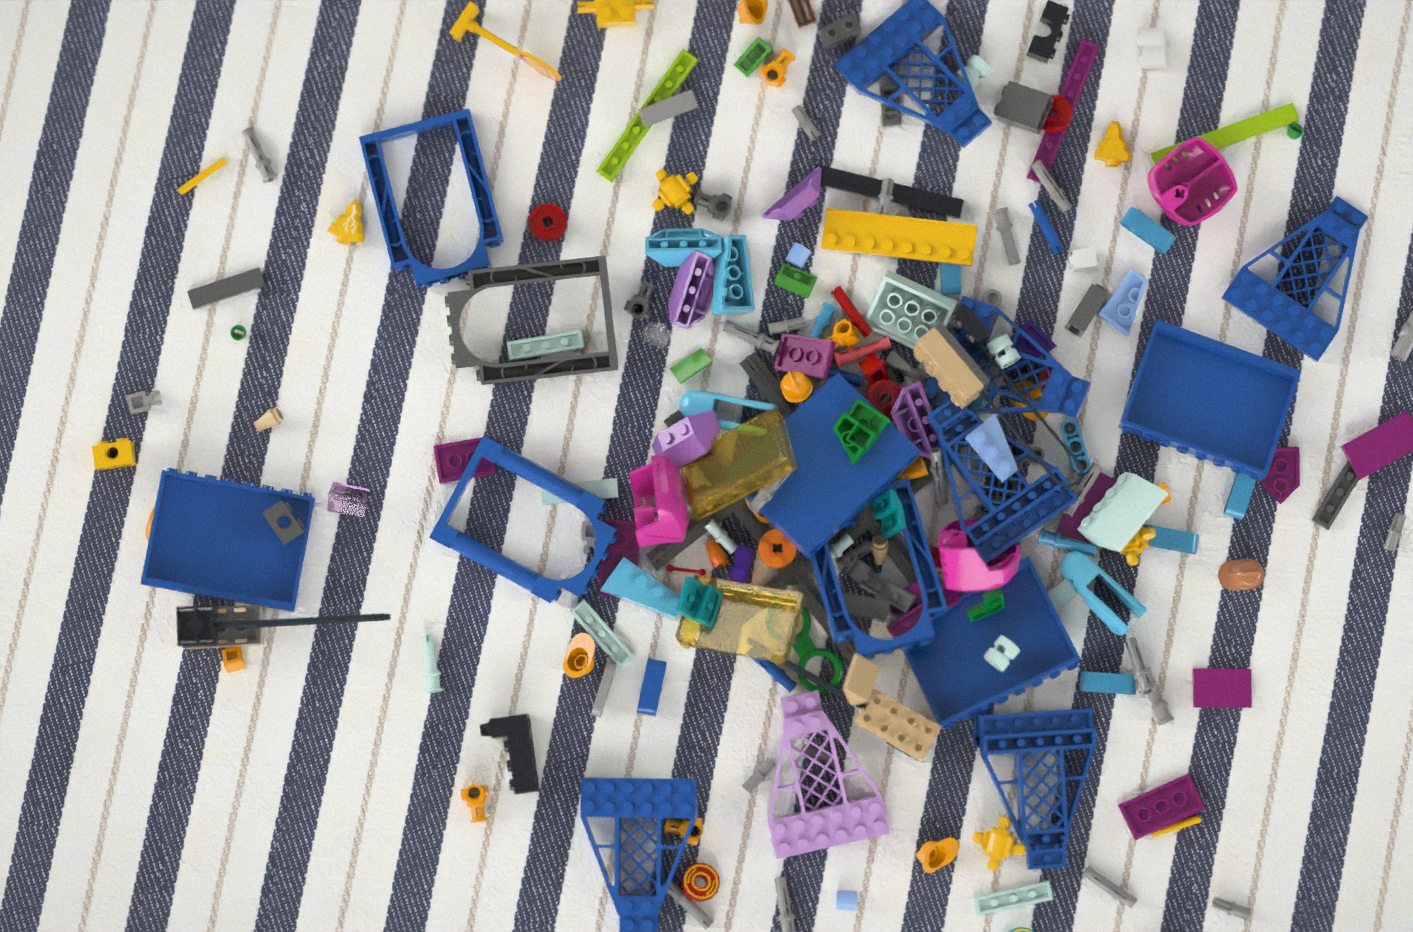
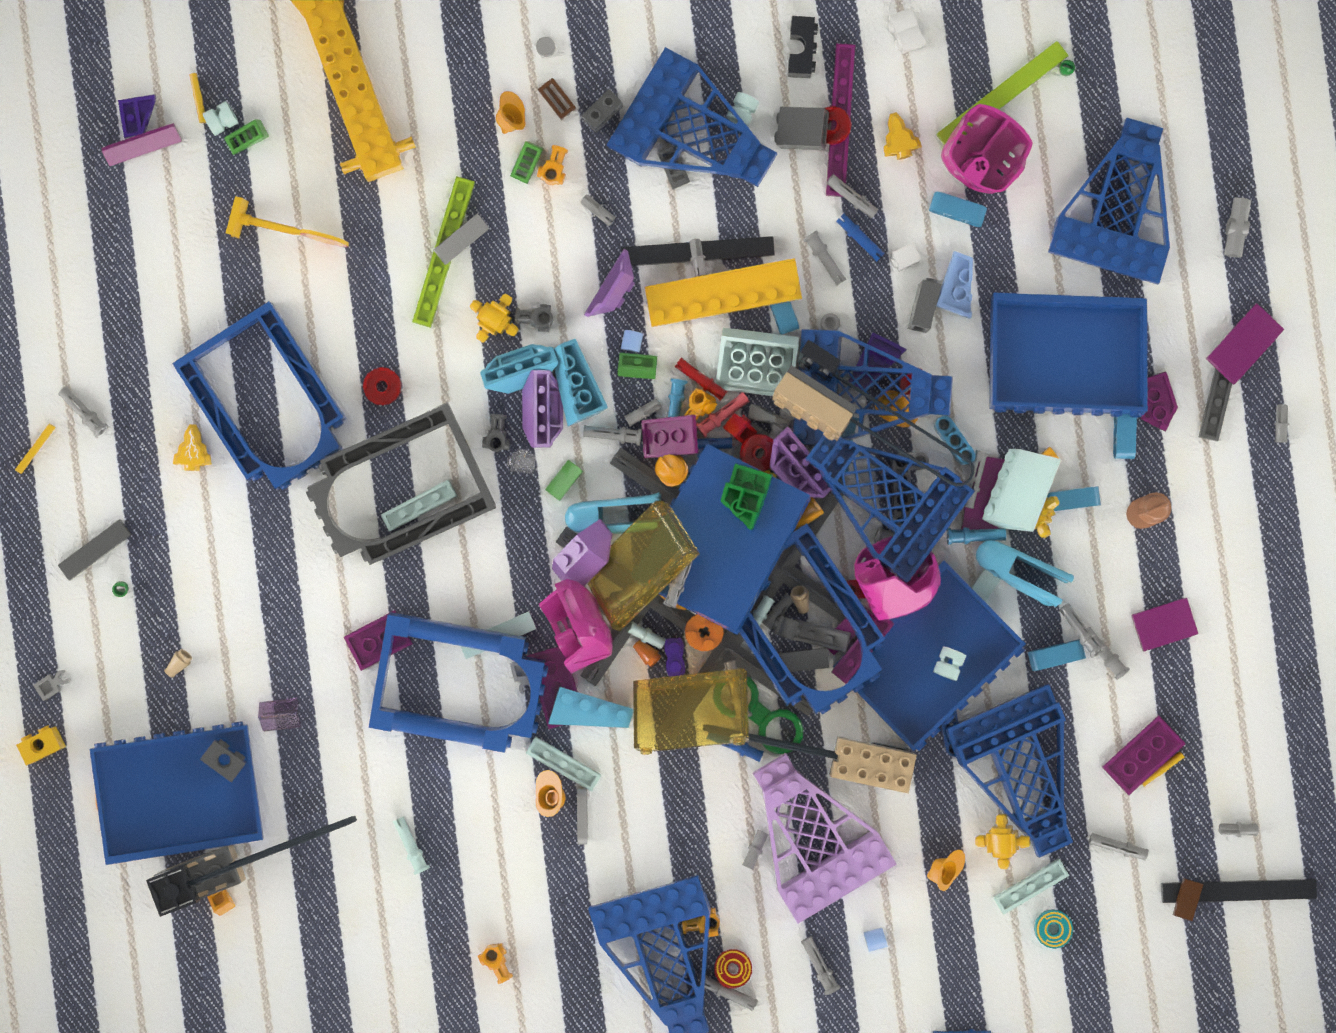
camera: 25 degrees left, 5 degrees up
black hinge [480,714,540,795] -> none
blue beam [637,658,667,717] -> none
red hinge [666,564,706,576] -> none
teal slope [675,576,723,628] -> none
tan slope [843,654,880,706] -> none
teal slope [872,489,907,538] -> none
light grey pin [929,448,948,505] -> none
light blue wing [965,414,1018,482] -> none
green tile [966,587,1006,623] -> none
light aqua wheel [986,334,1020,369] -> none

